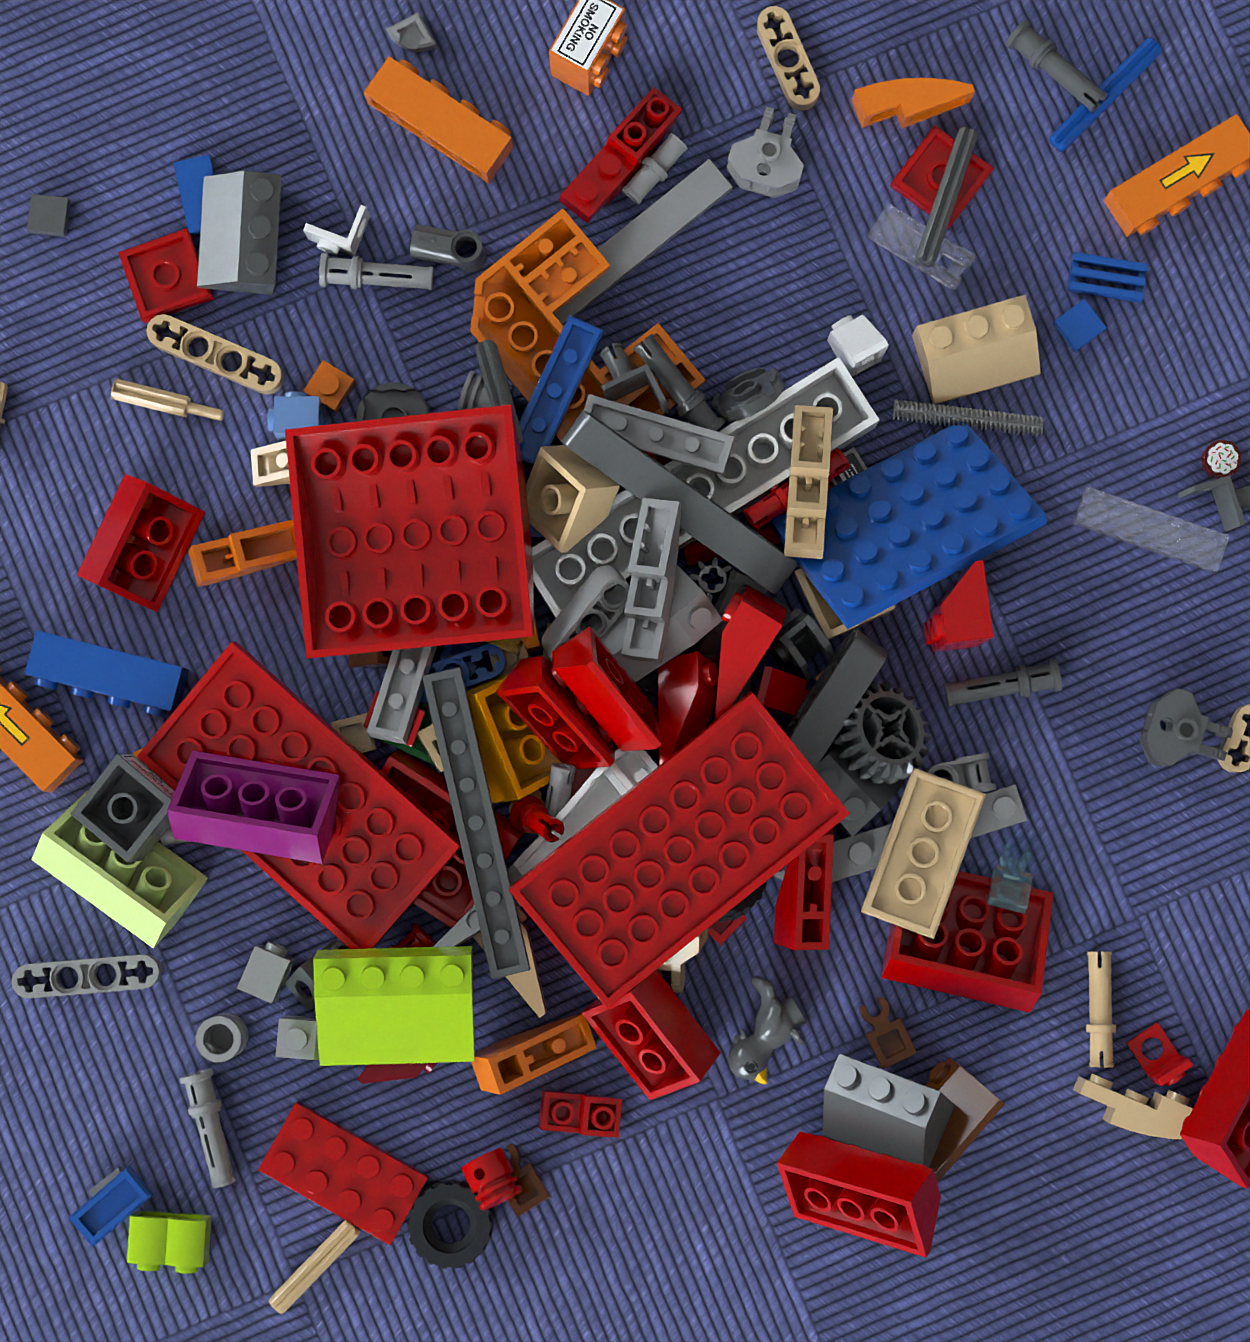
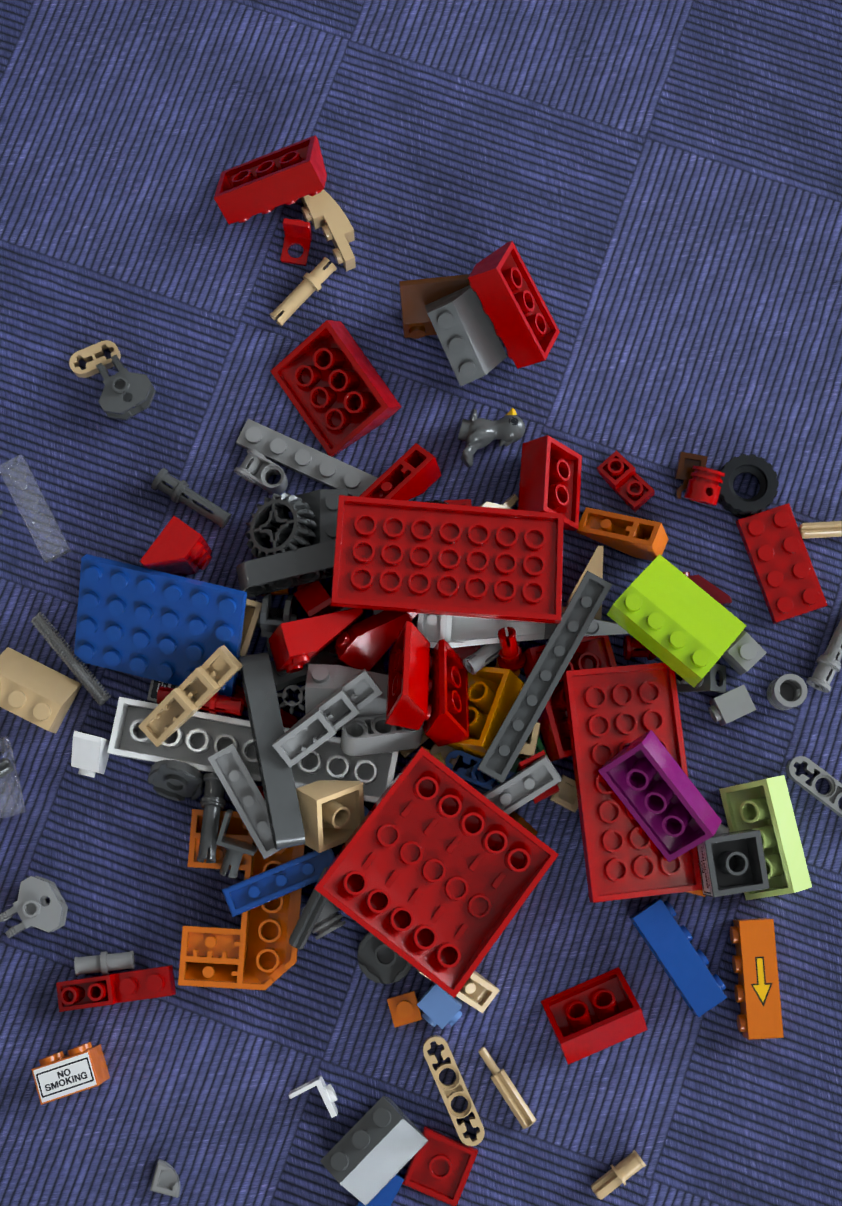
camera: 145 degrees left, 5 degrees down
orange slope [188,520,297,587] -> none
light grey pin [319,253,433,290] -> none
orange brick [364,56,513,184] -> none
dark grey piece [410,224,487,272] -> none
light grey tile [554,159,733,326] -> none
reddish brown plate [859,996,917,1069] -> none
tan tile [861,767,986,939] -> none
clear light blue plate [987,844,1033,914] -> none

